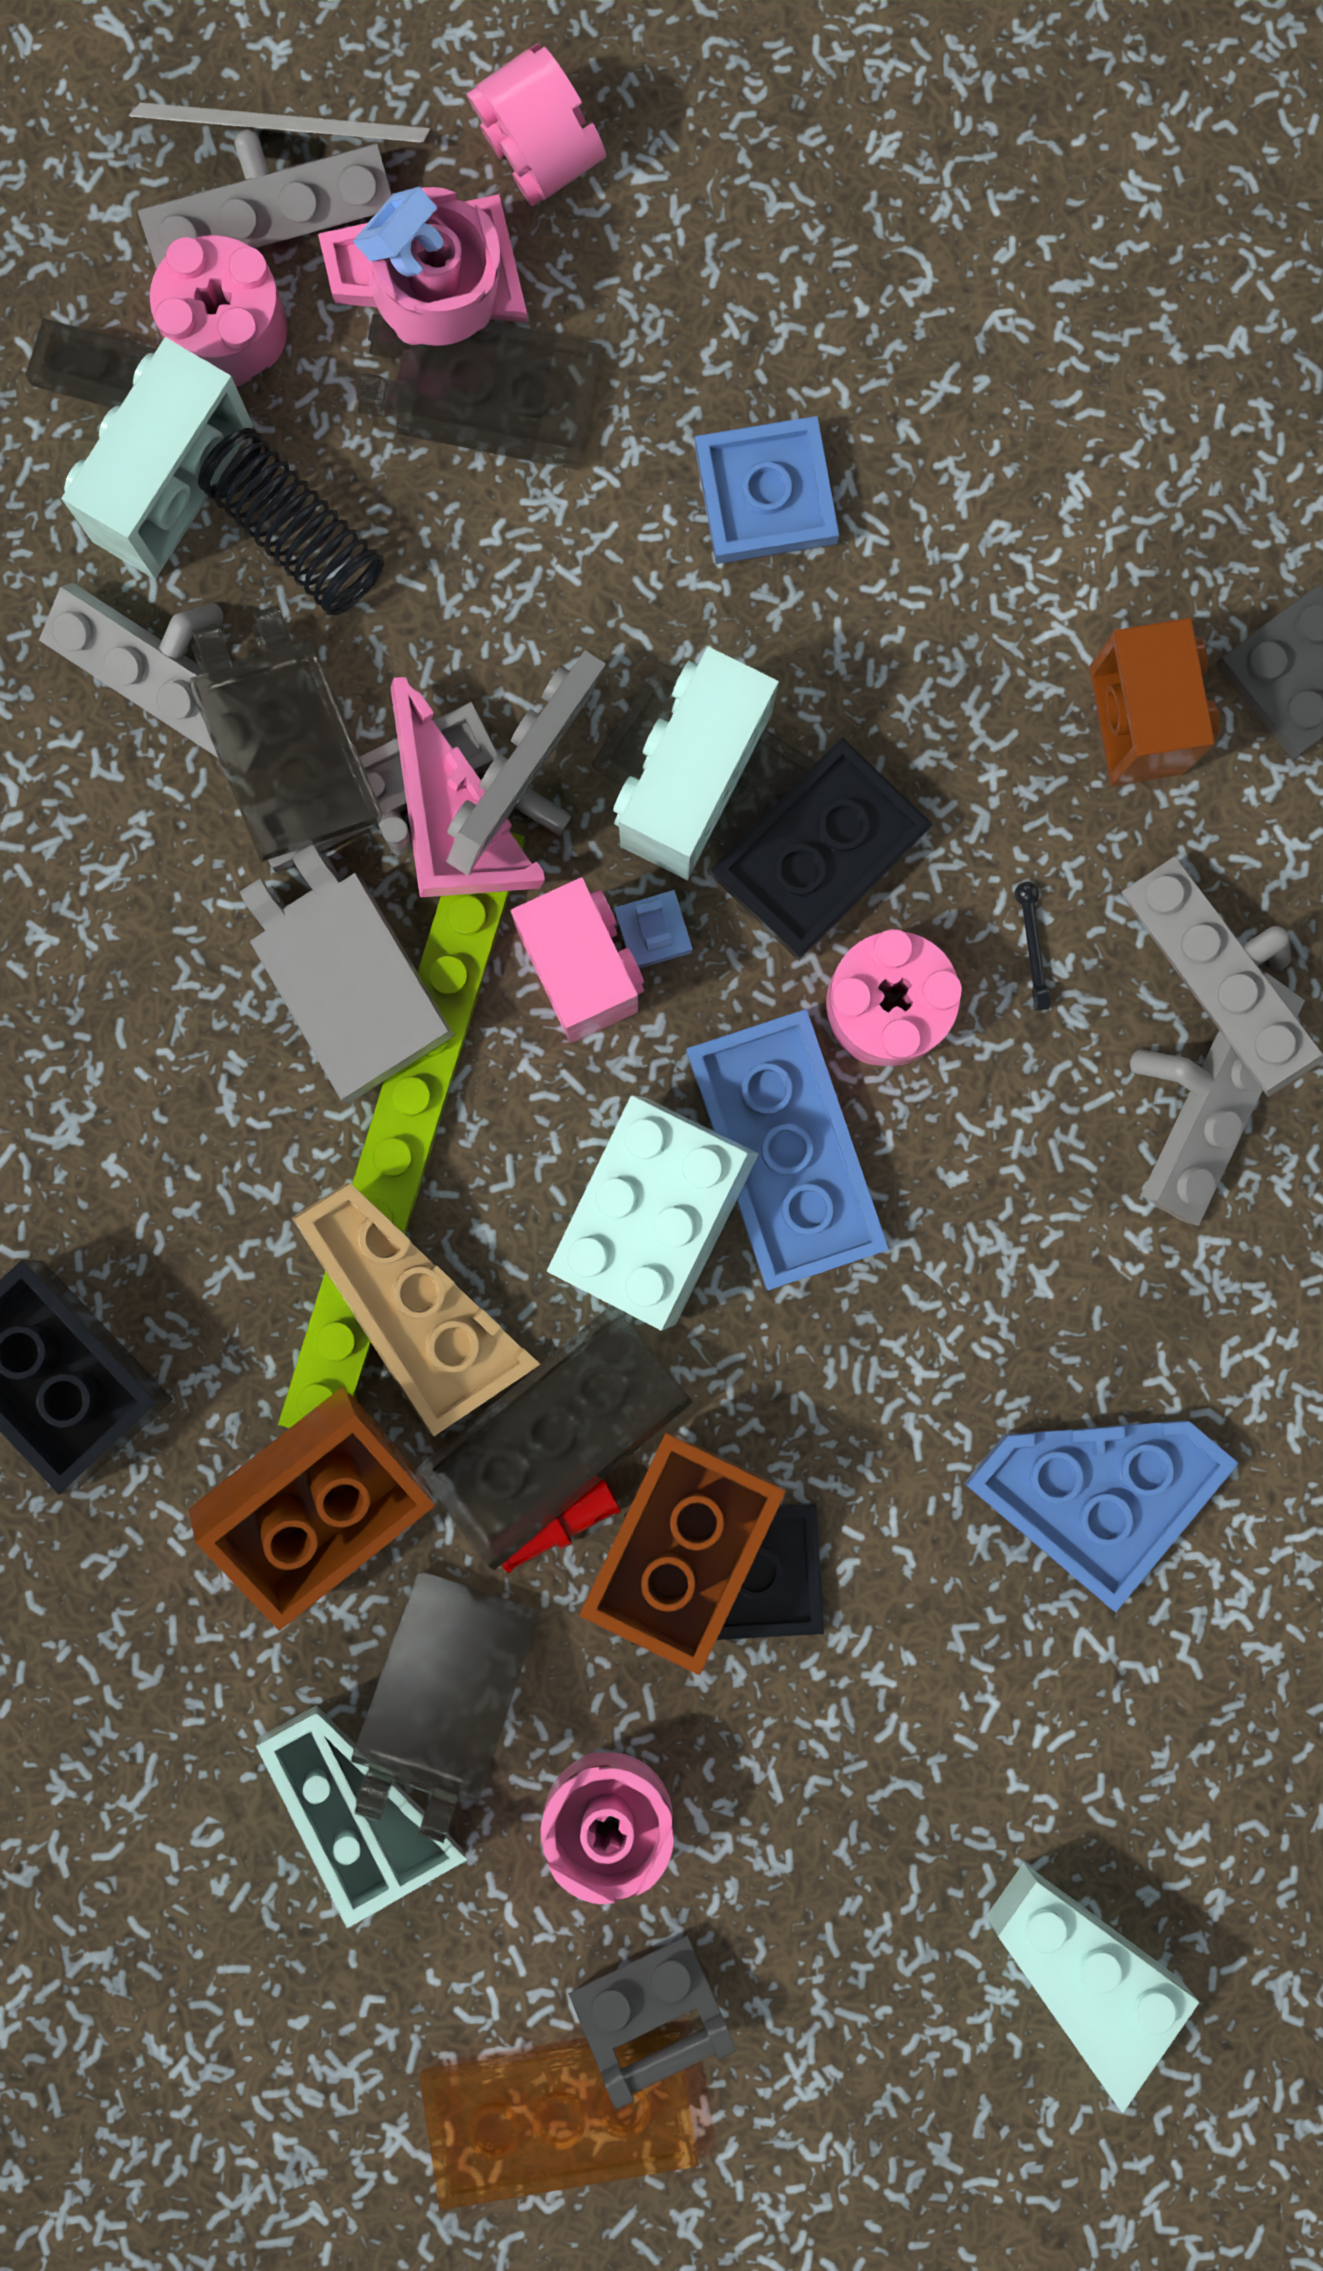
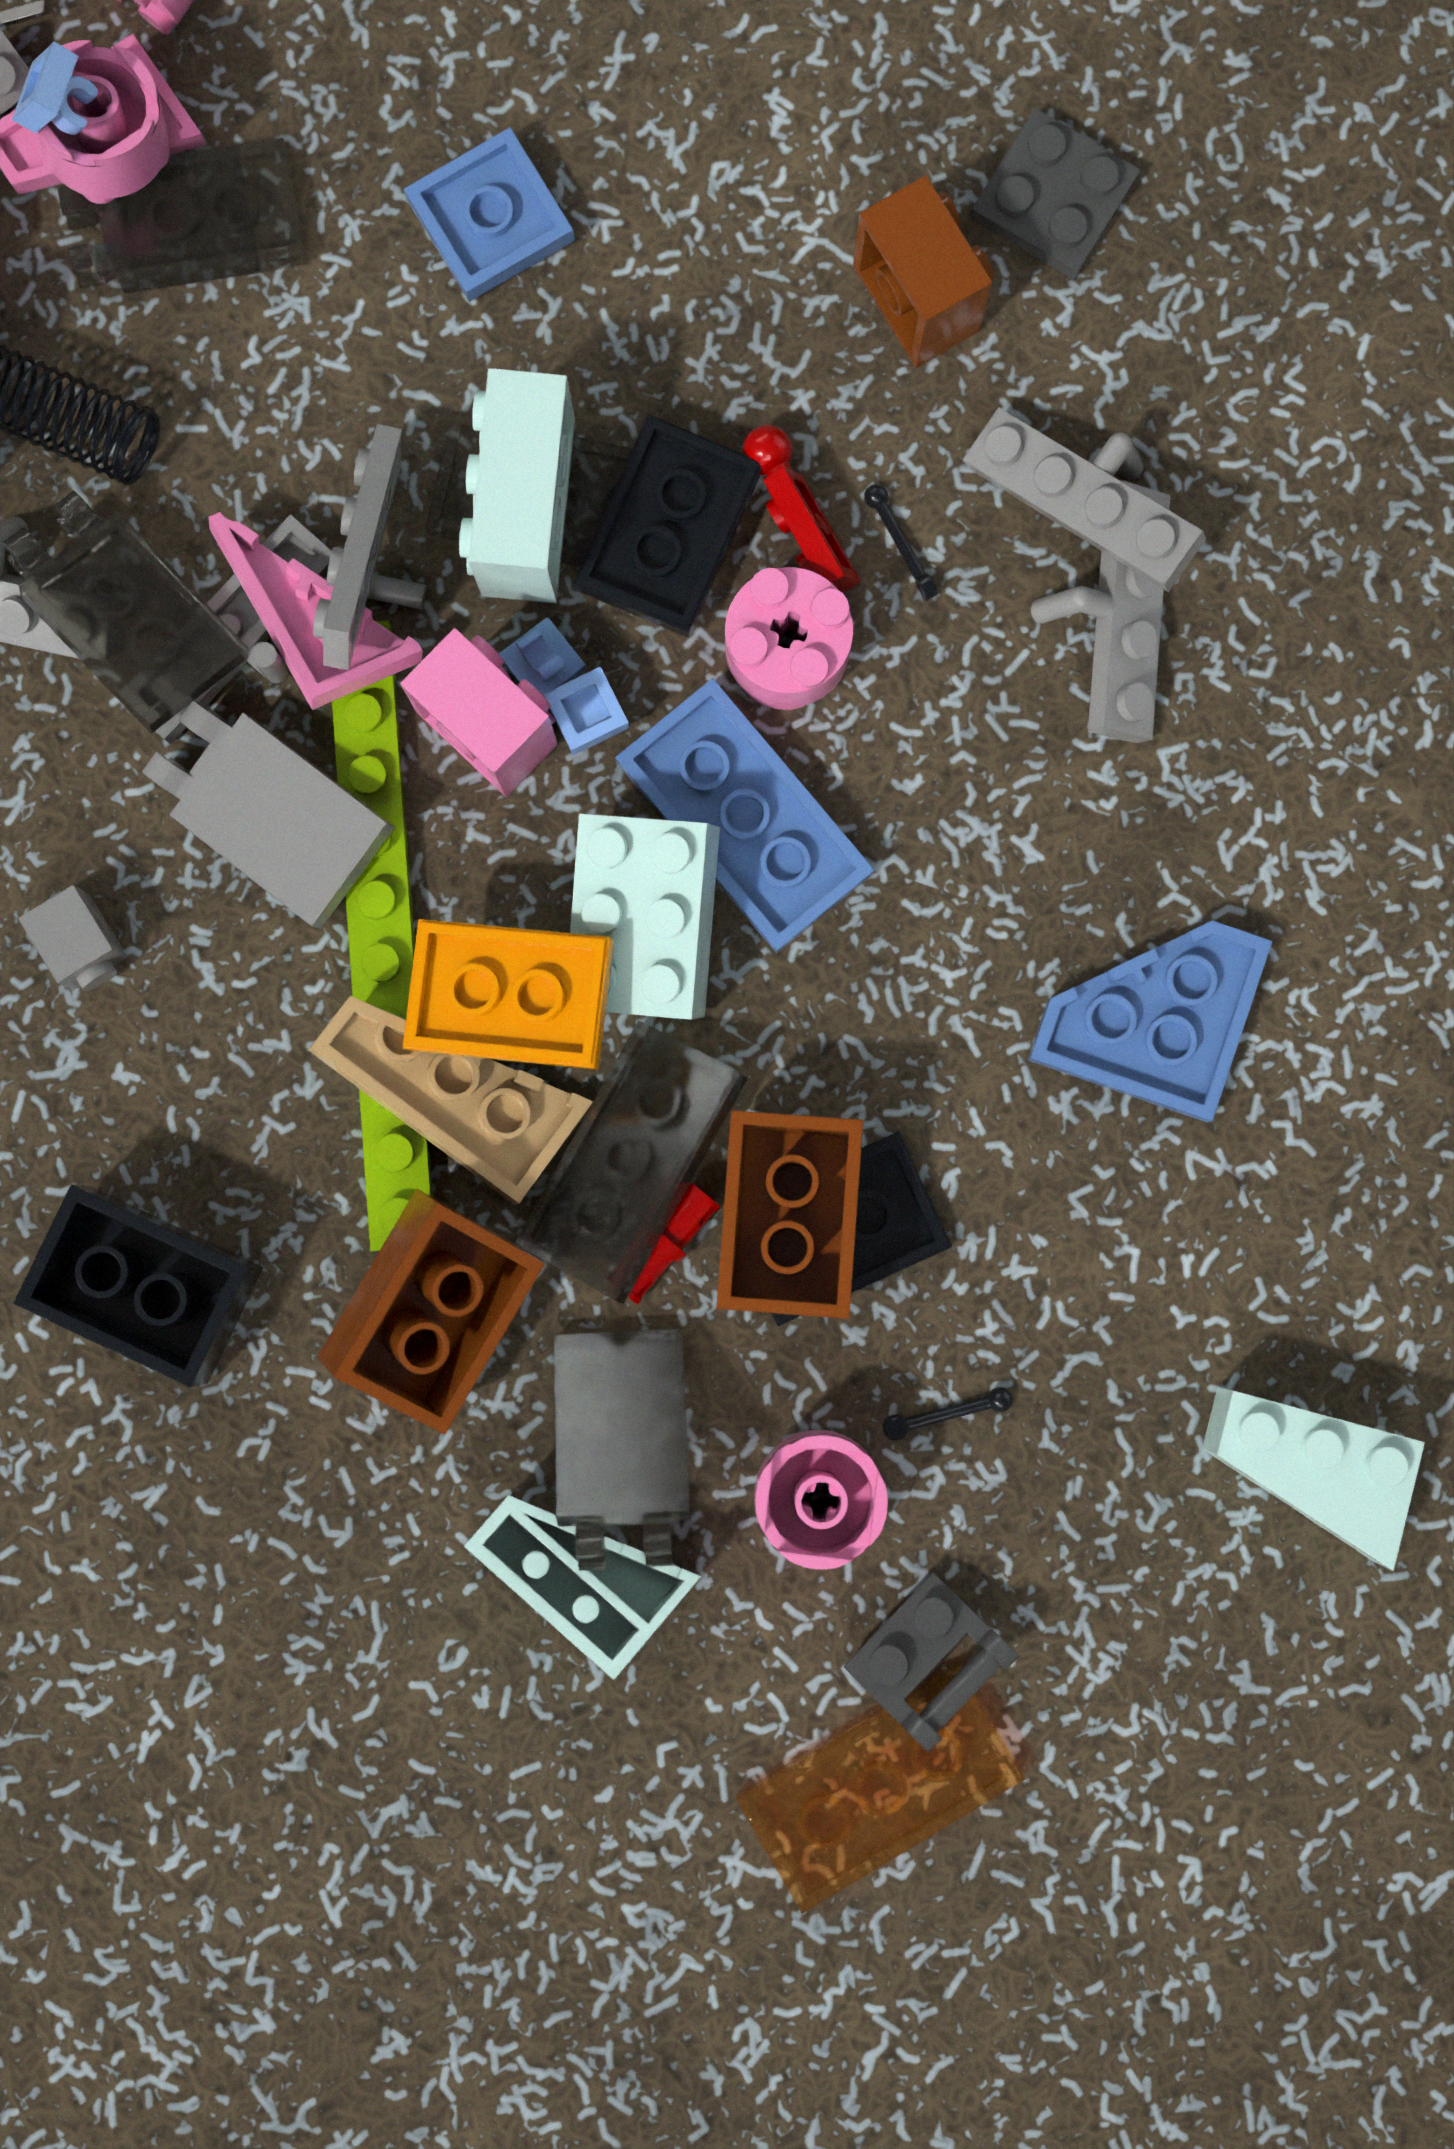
camera: 15 degrees left, 0 degrees up
none -> light grey brick [18,885,128,991]
none -> light orange tile [403,919,614,1070]
none -> light blue tile [543,666,629,756]
none -> red plate [743,425,861,593]
none -> black hinge [882,1387,1013,1440]

